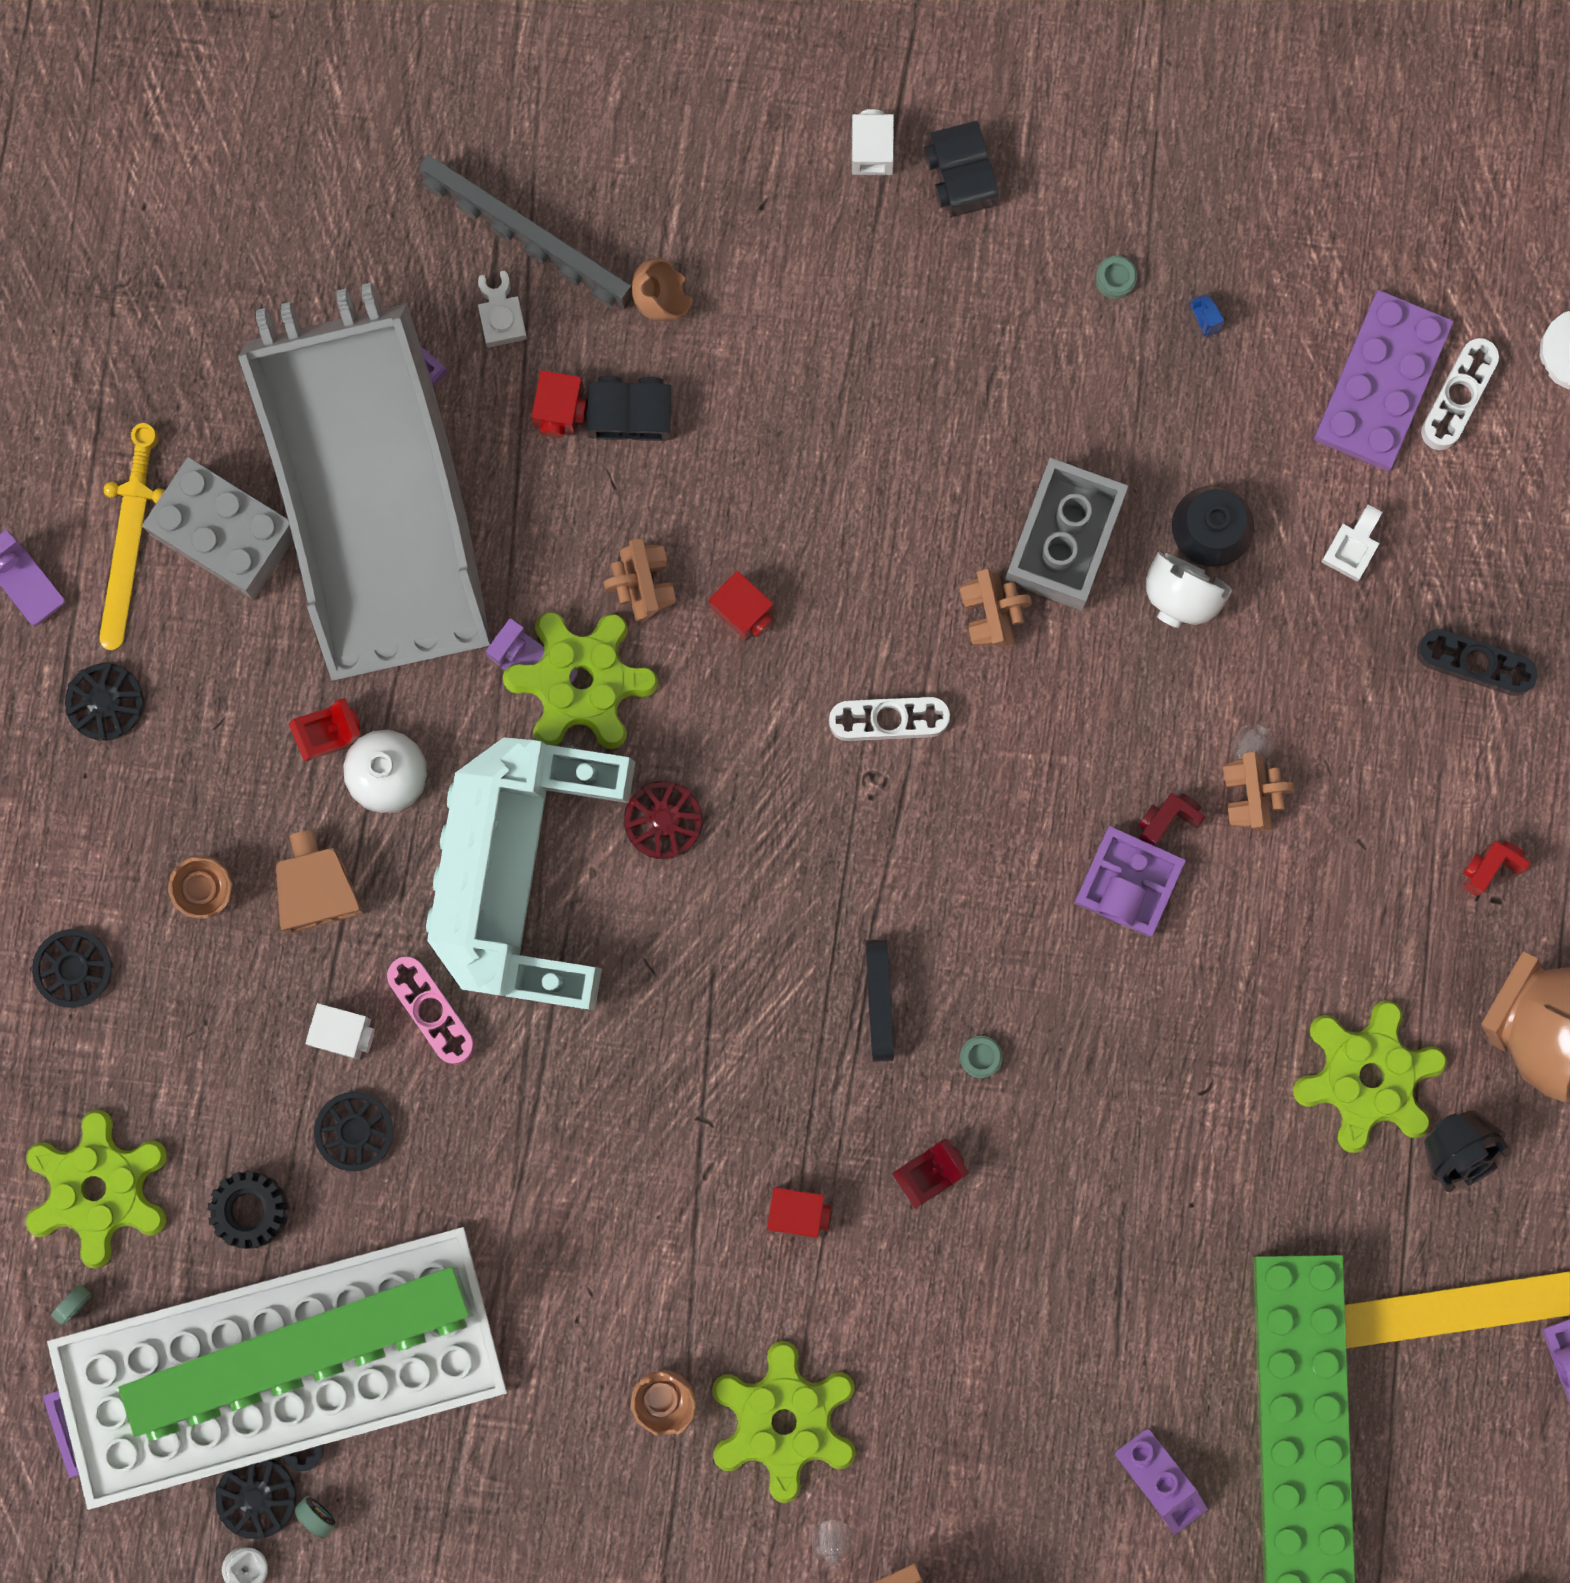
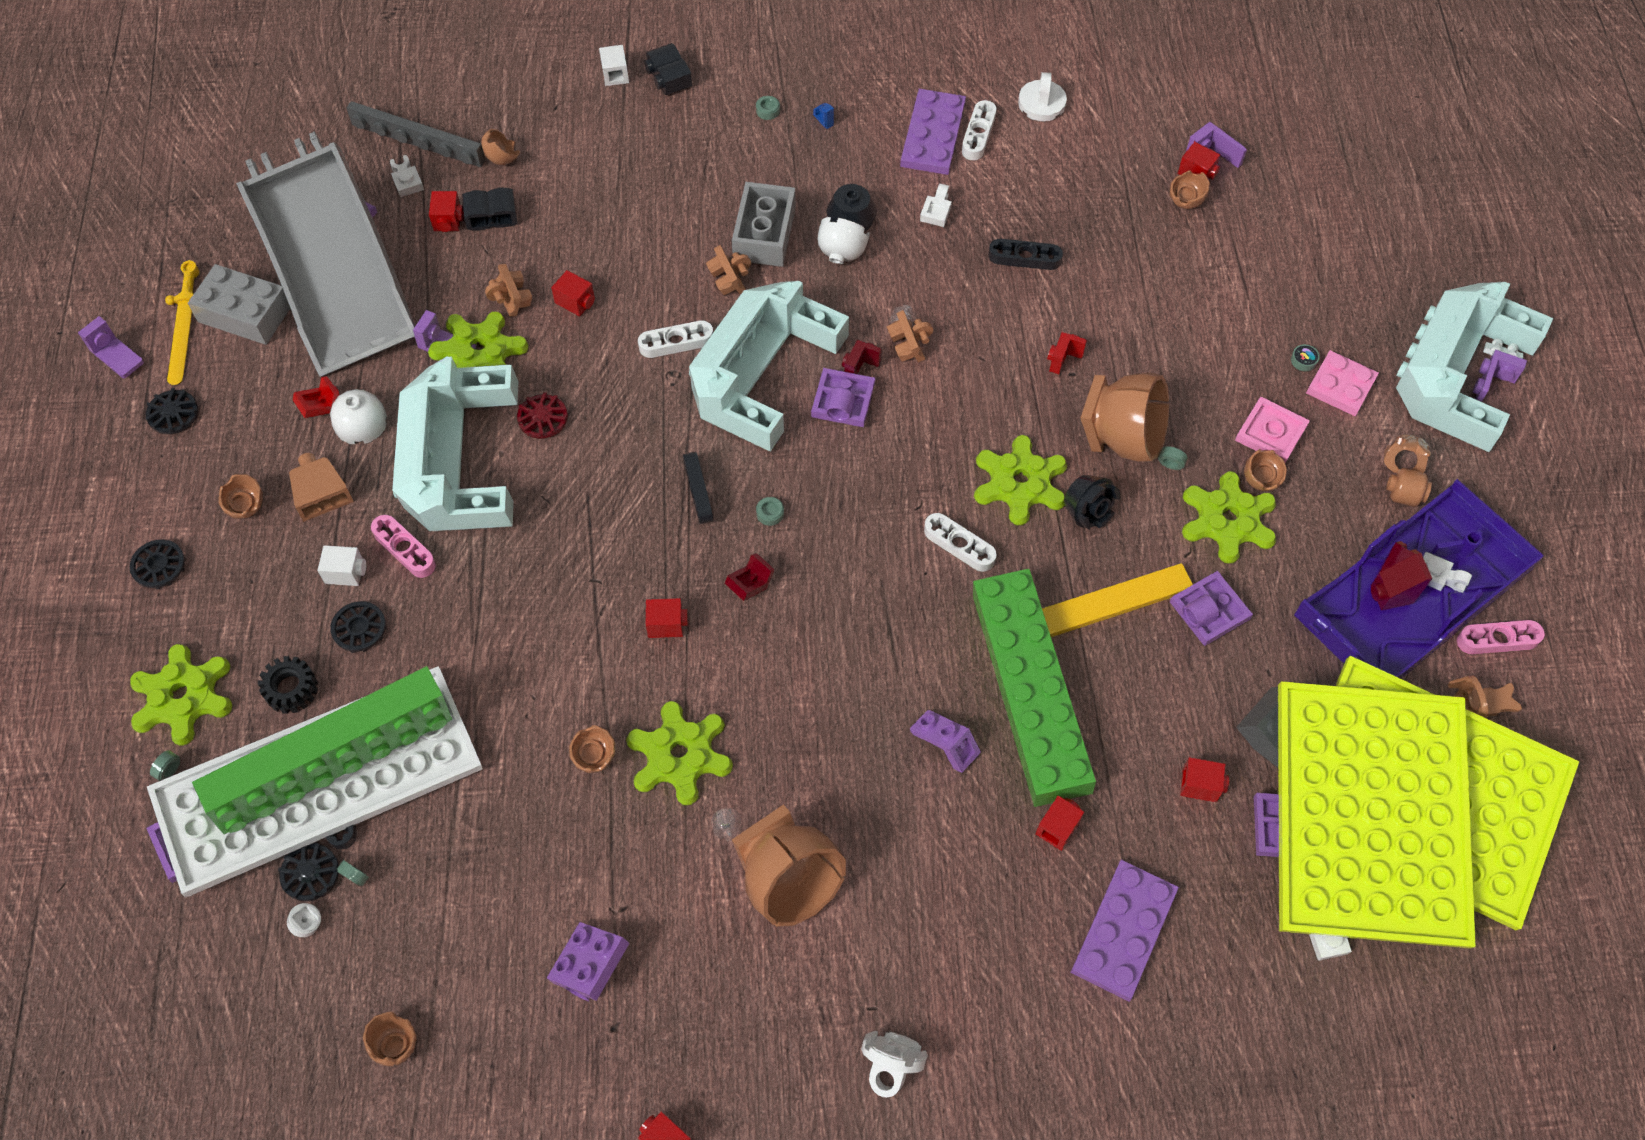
camera: 15 degrees left, 20 degrees down
none -> light aqua wedge [689,281,849,452]
none -> white beam [924,513,996,572]

